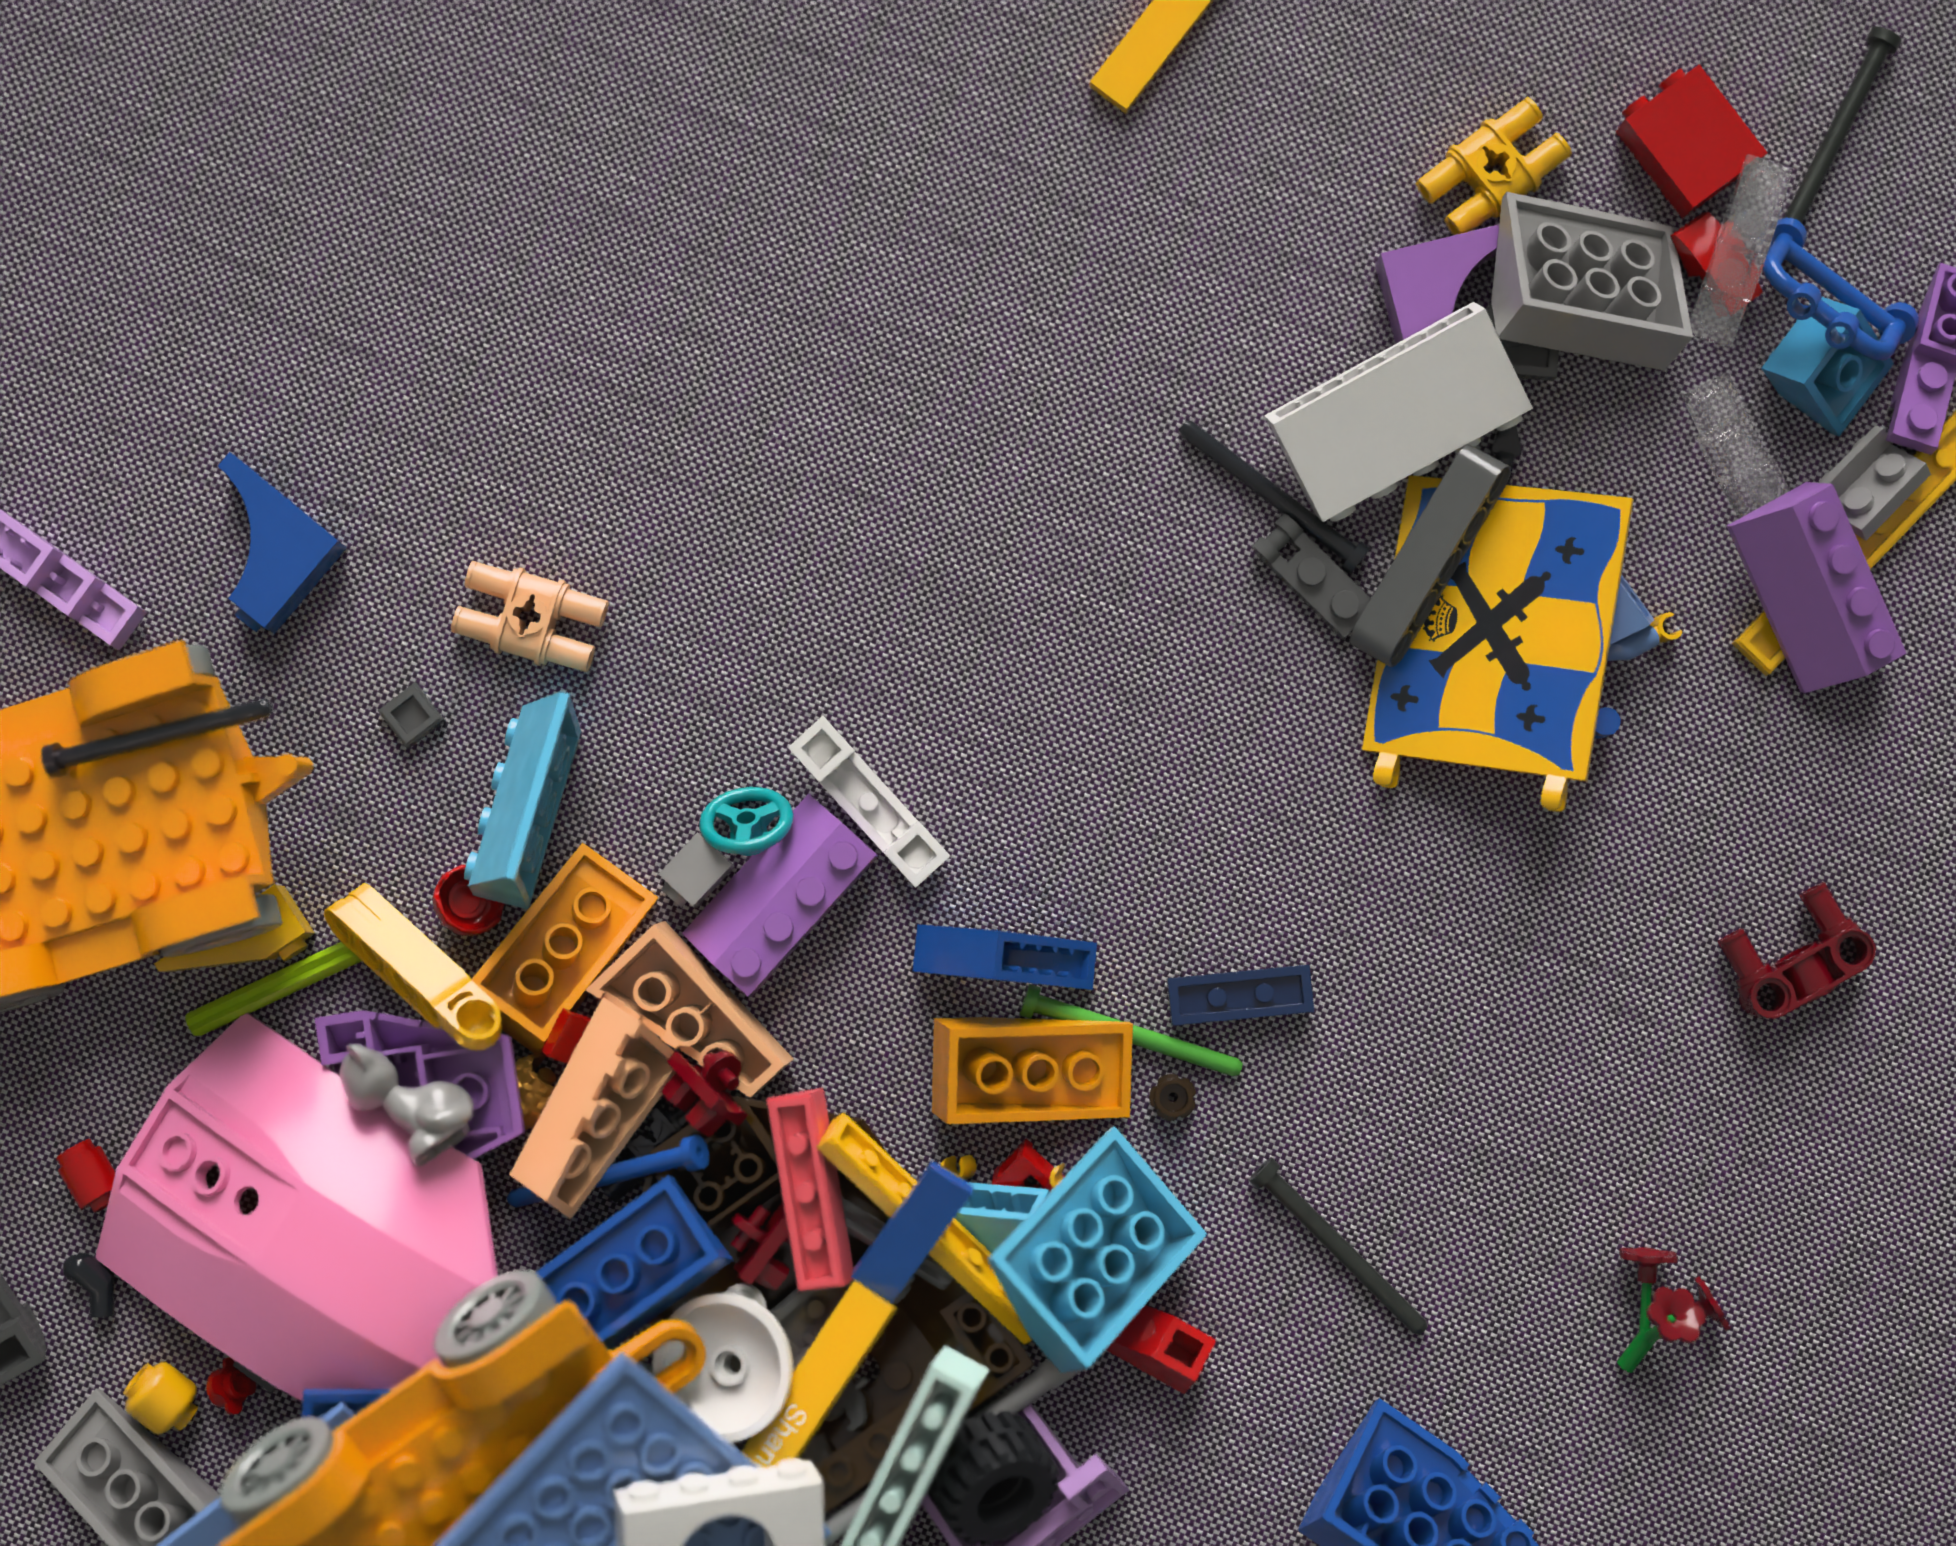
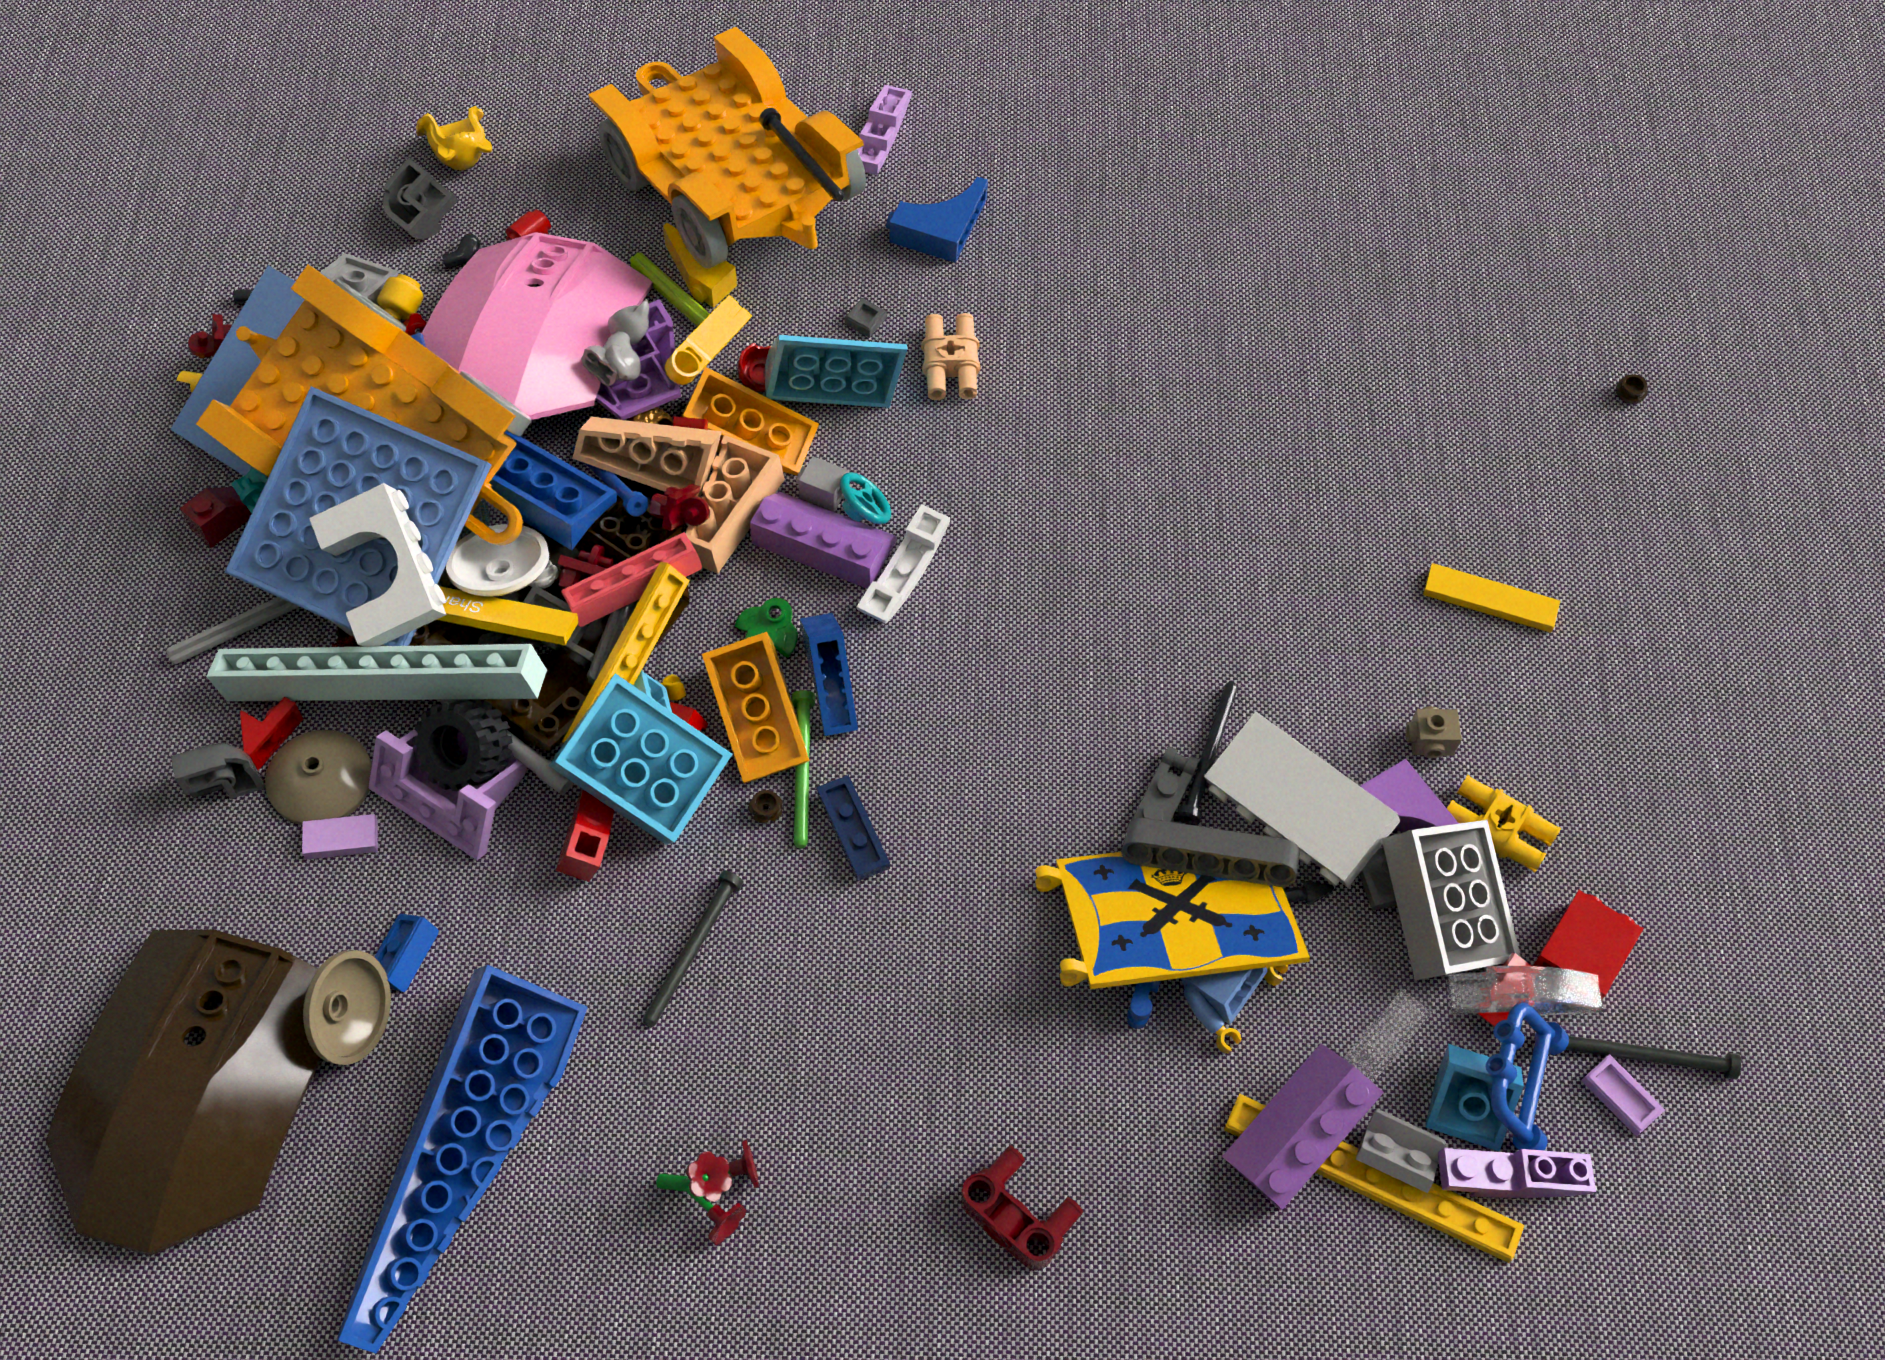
camera: 70 degrees right, 25 degrees down
blue tile [851,1161,973,1303] -> none
none -> green plate [735,598,798,658]
none -> dark tan brick [1405,706,1462,758]
none -> lavender tile [1581,1054,1665,1137]

